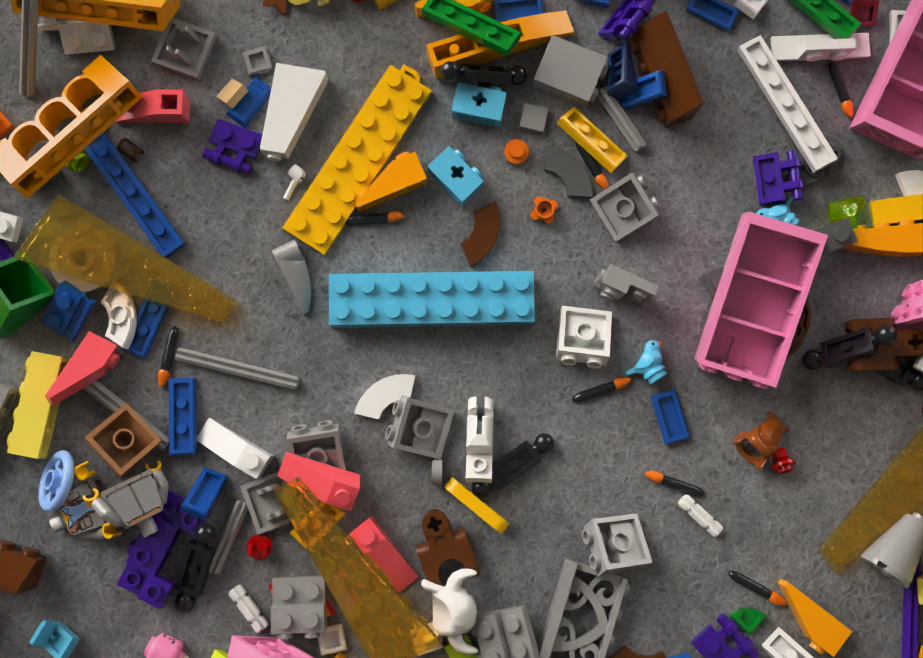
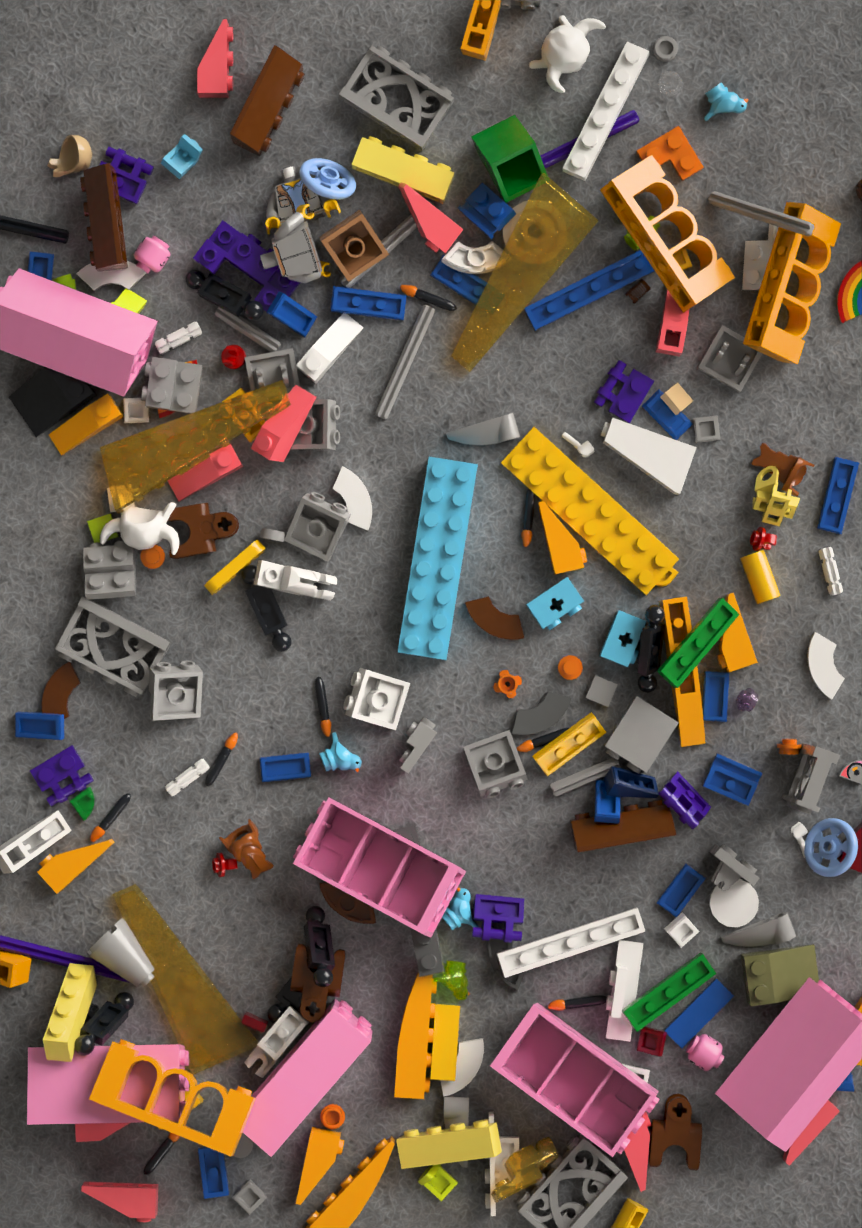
camera: 100 degrees right, 5 degrees up
none -> orange plate [140,545,165,569]

